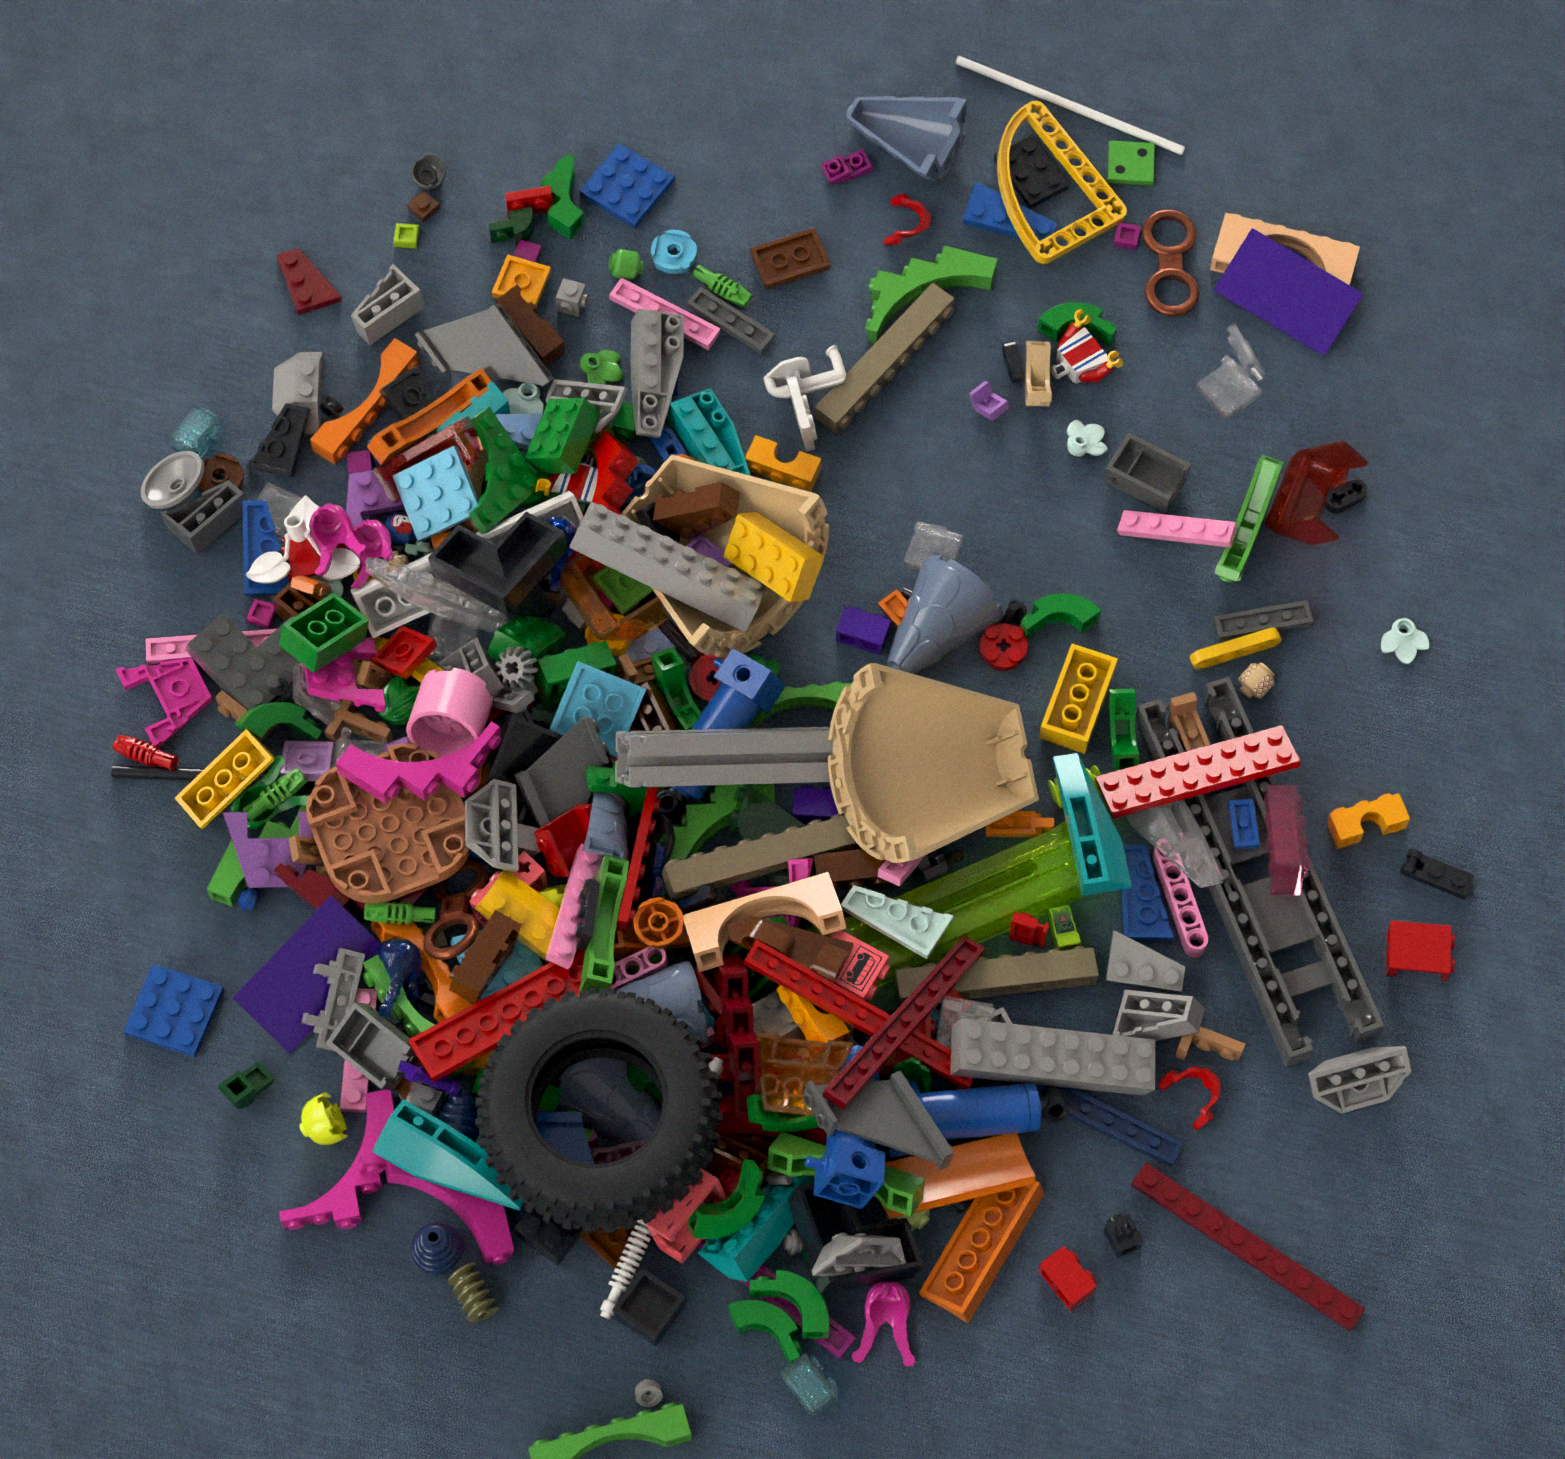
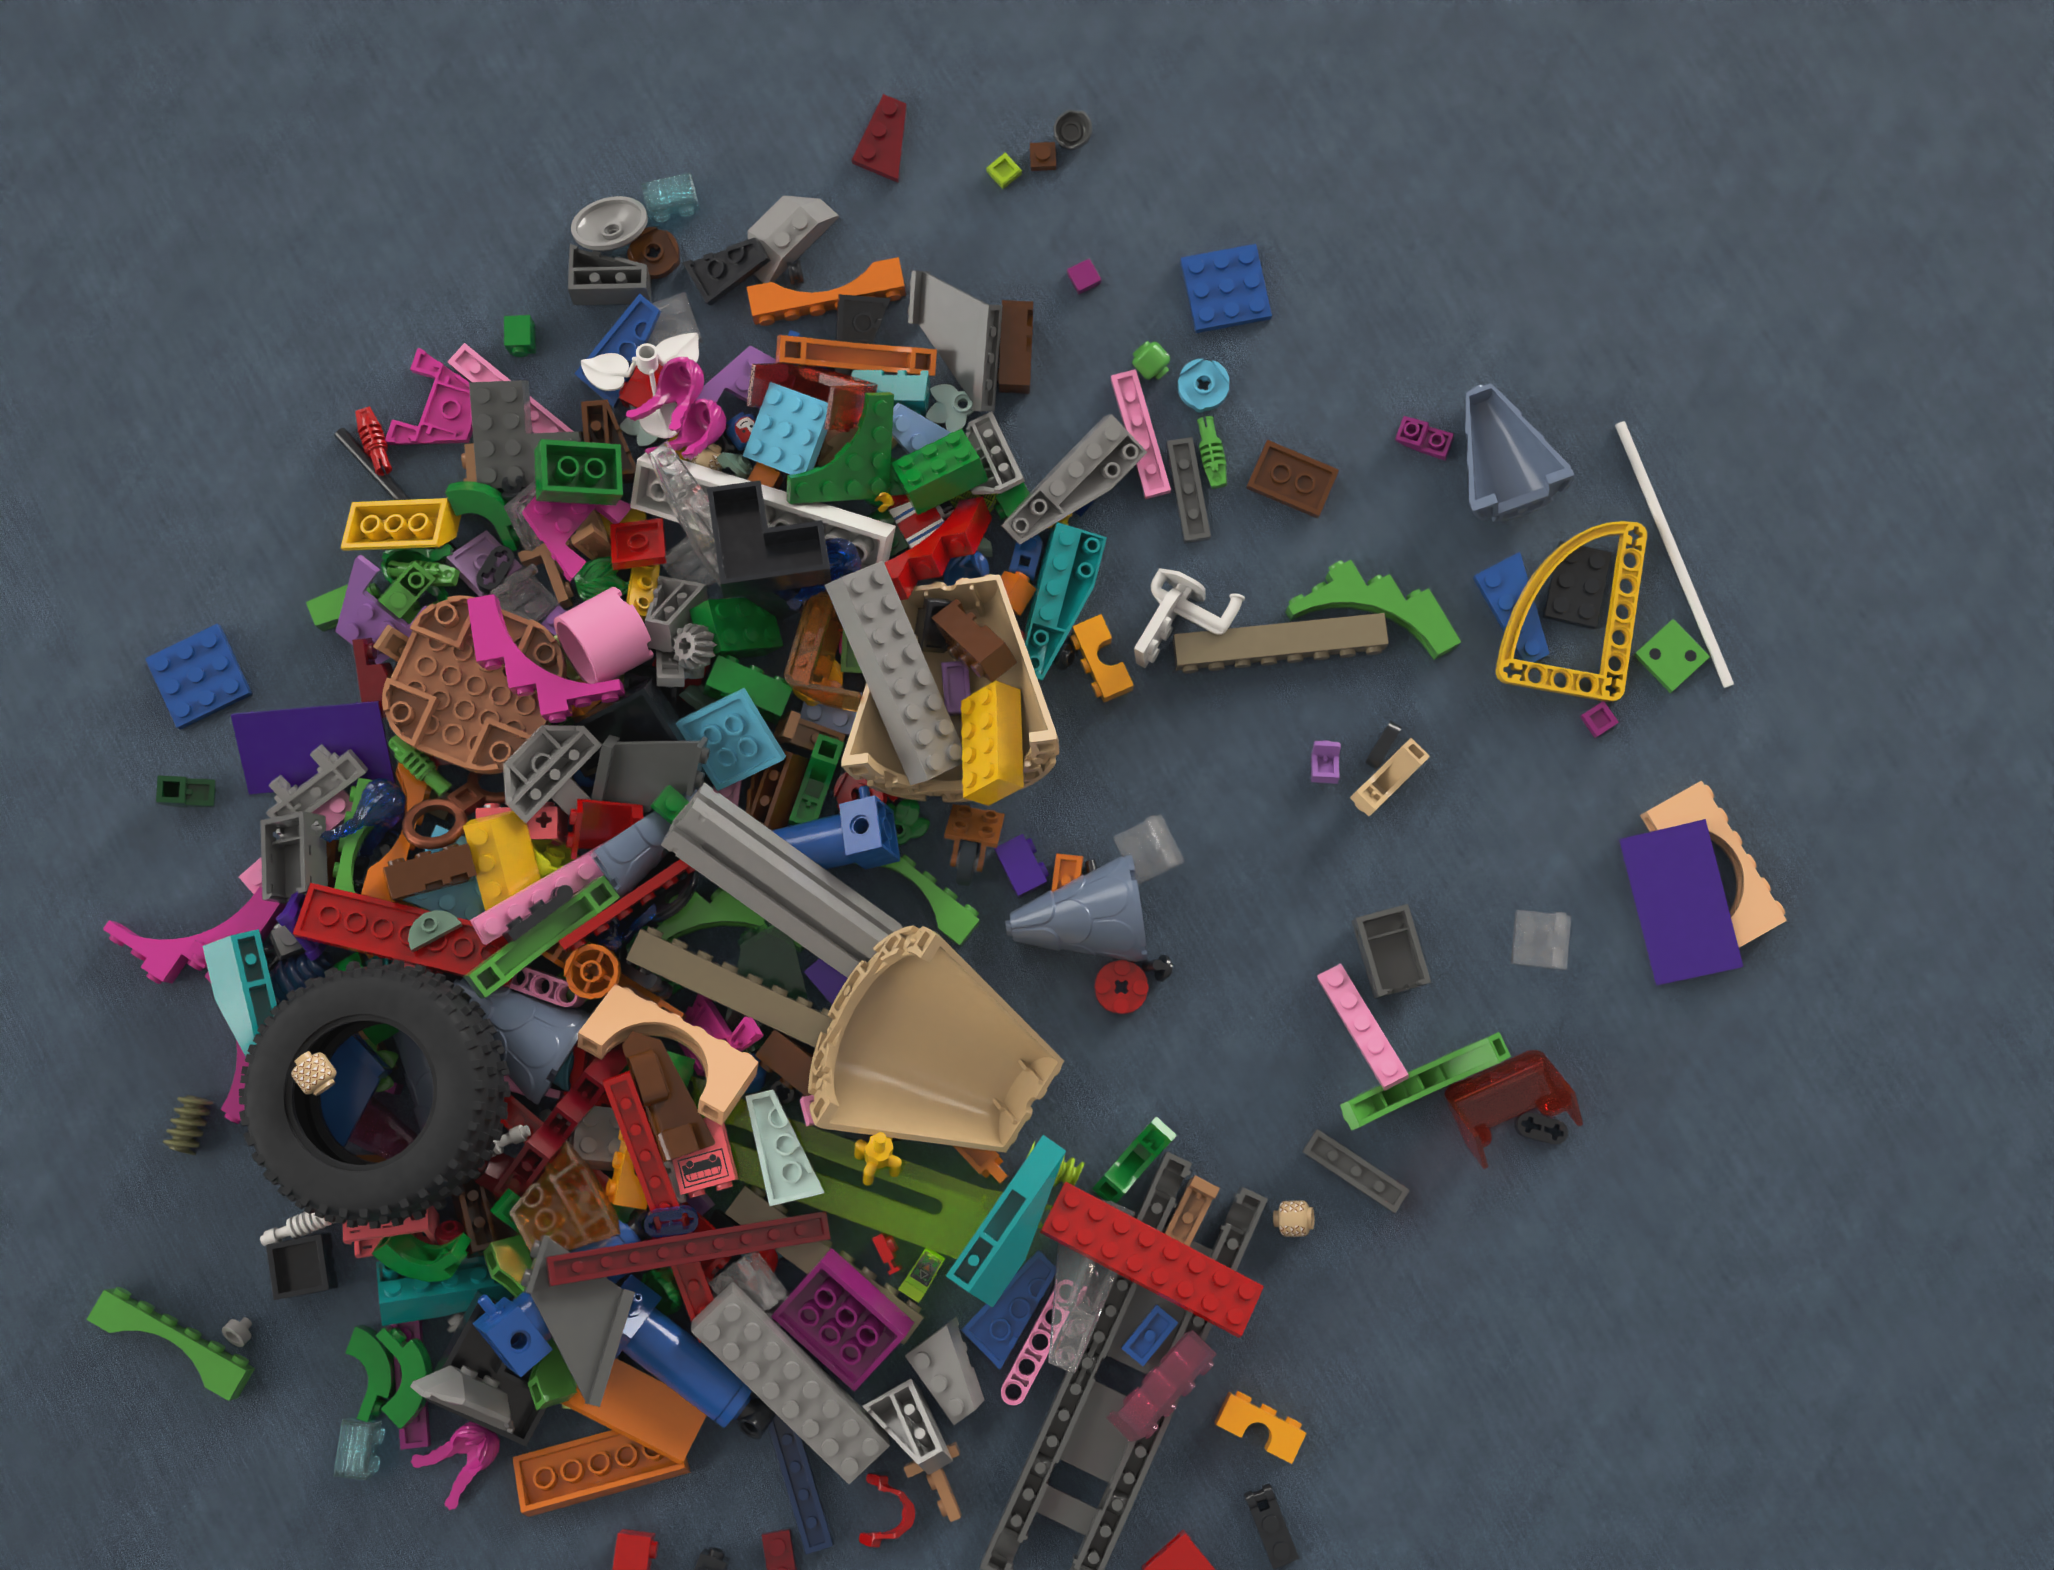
camera: 45 degrees right, 15 degrees up
blue plate [237,887,258,911] -> none
dark pink tile [246,599,276,629] -> none
orange slope [291,575,331,597] -> none
neon yellow cylinder [299,1092,347,1145] -> none
magenta tile [346,450,372,474] -> none
light grey wedge [351,264,425,345] -> none
dark blue piece [411,1222,463,1274] -> none
dark green brick [488,207,534,246] -> none
light orange plate [492,254,551,309] -> none
red plate [505,186,553,219] -> none
green arch [540,153,585,240] -> none
light grey brick [556,278,589,318] -> none
bright green plate [580,350,624,385] -> none
red helmet [883,193,931,246] -> none
green arch [1020,593,1101,639] -> none
green arch [1037,302,1117,347] -> none
yellow brick [1039,644,1118,754] -> none
torso [1051,309,1124,384] -> none
light aqua plate [1067,420,1108,457] -> none
copper bar [1142,209,1200,317] -> none
yellow beam [1189,628,1281,670] -> none
clear plate [1227,323,1266,381] -> none
light aqua plate [1381,618,1429,664] -> none
none -> tan head [291,1051,337,1096]
none -> bright green slope [379,561,436,618]
none -> sand green plate [408,910,463,952]
none -> black beam [476,546,514,594]
none -> green brick [504,315,536,357]
none -> clear blue beam [644,1205,698,1237]
none -> magenta slope [771,1248,915,1391]
none -> yellow plant [854,1132,902,1186]
none -> dark orange plate [944,804,1005,886]

